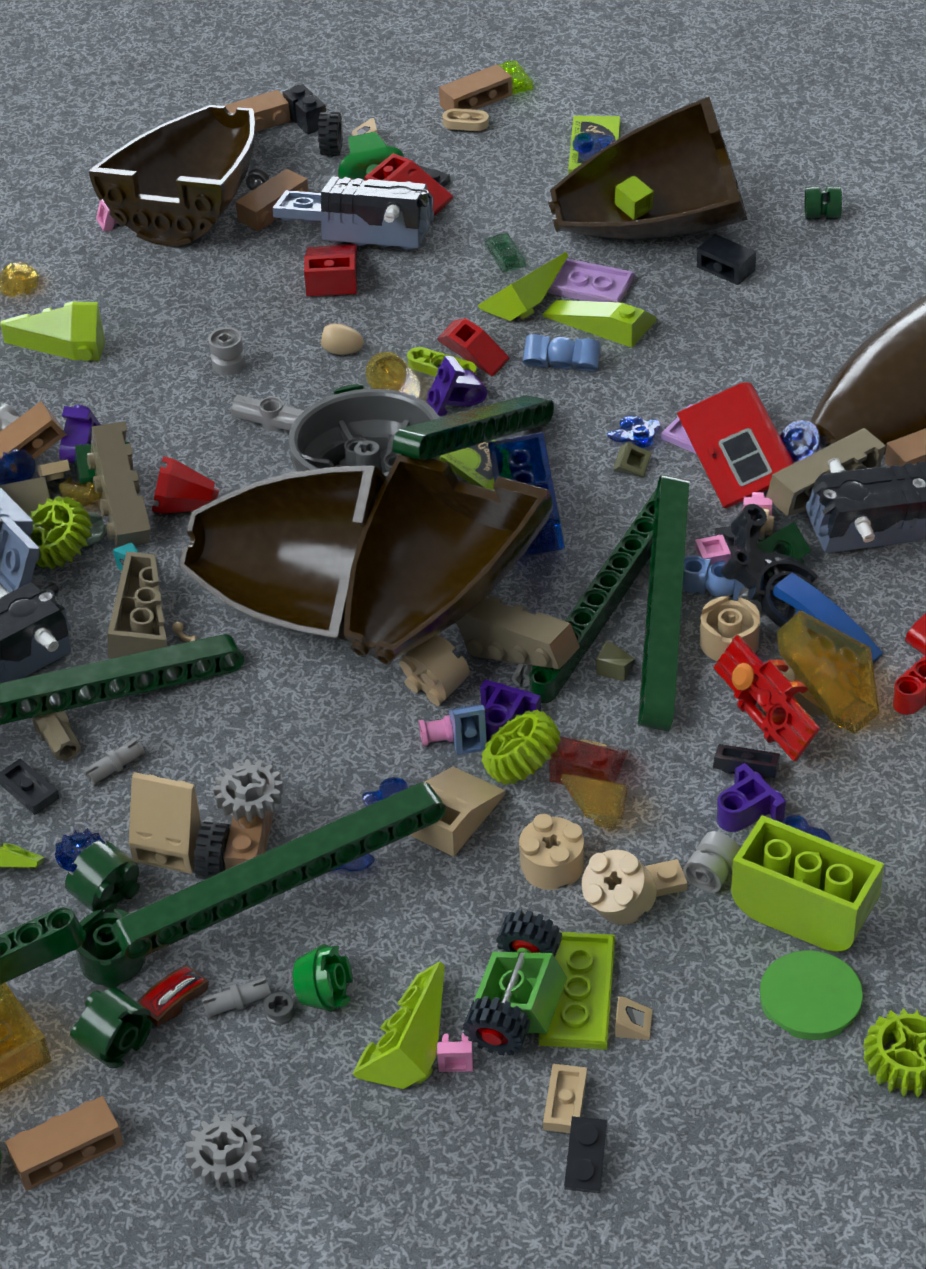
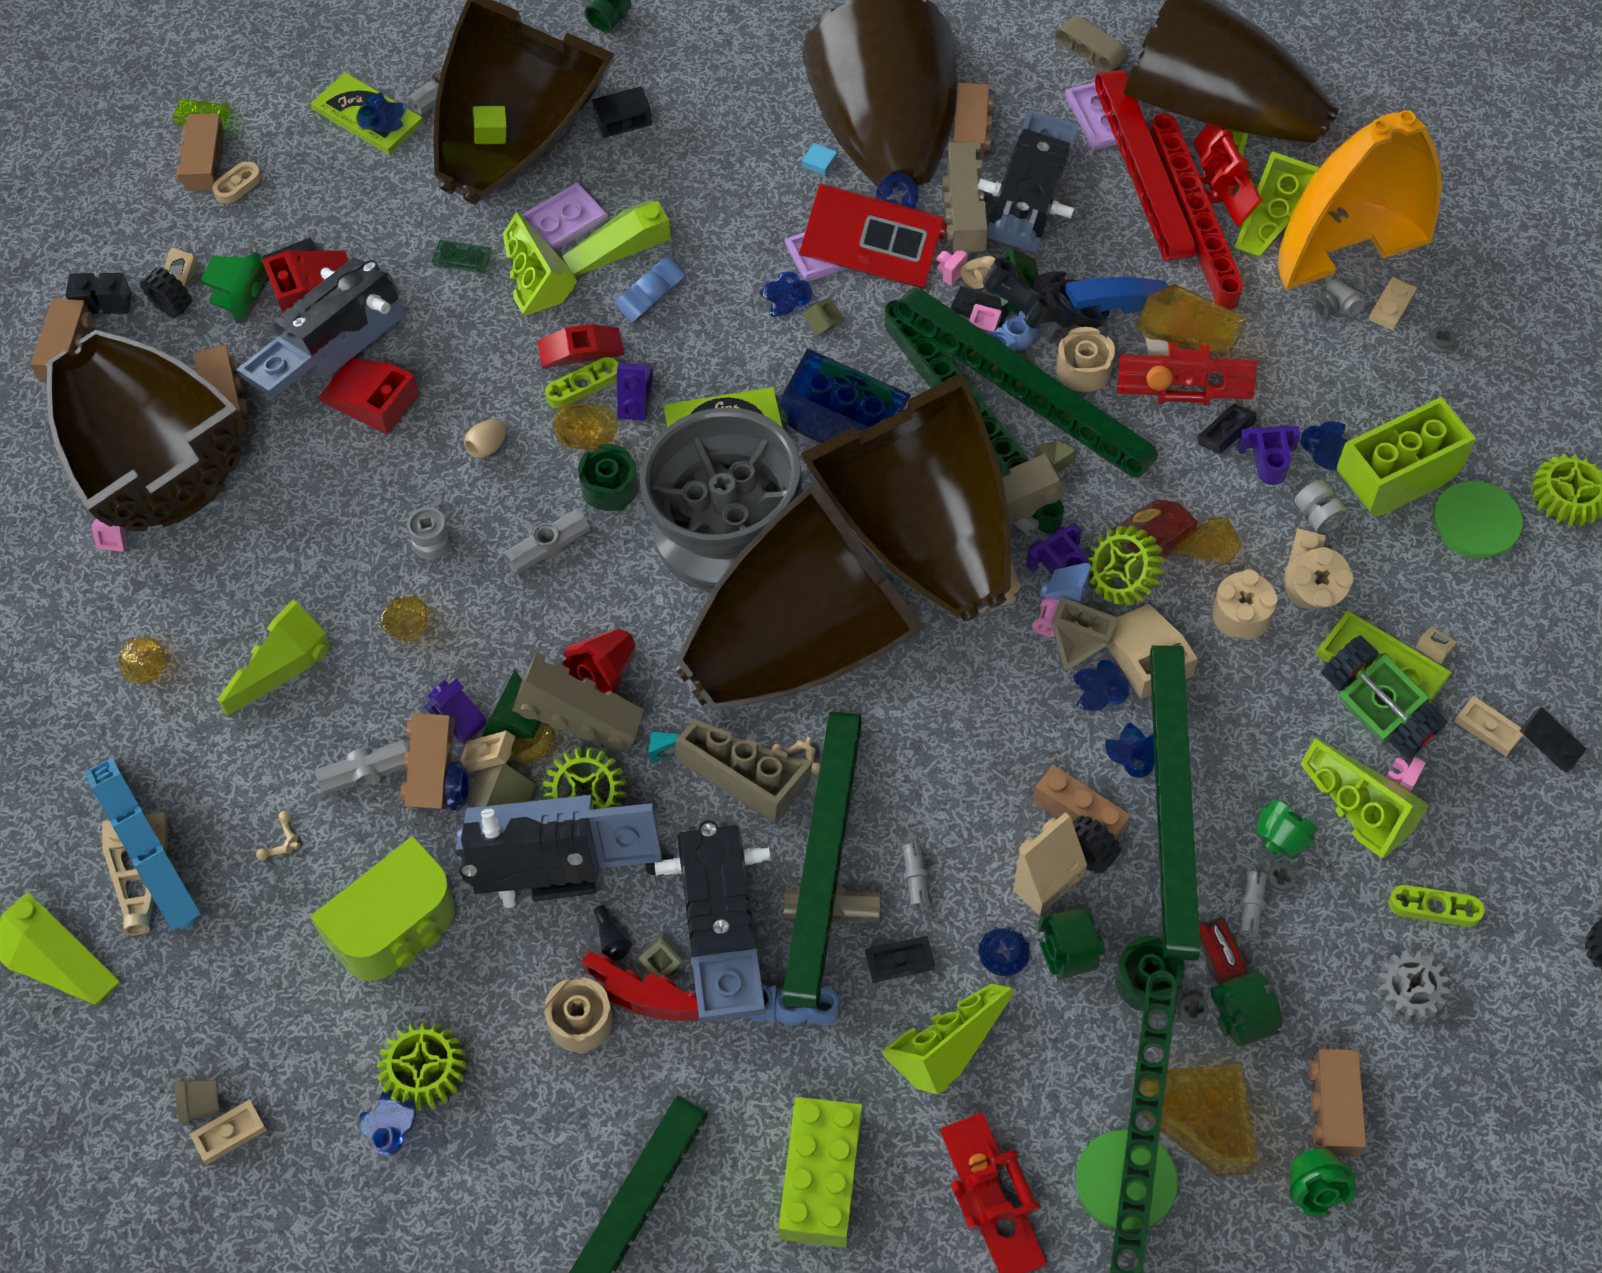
camera: 60 degrees left, 15 degrees up
light grey gear [213,759,284,821] -> none
dark green beam [393,395,554,460] -> none
none -> clear yellow hair [381,595,429,641]
none -> medium azure tile [802,143,837,175]
none -> dark tan slope [1052,597,1118,670]
none -> lime beam [1388,885,1485,927]

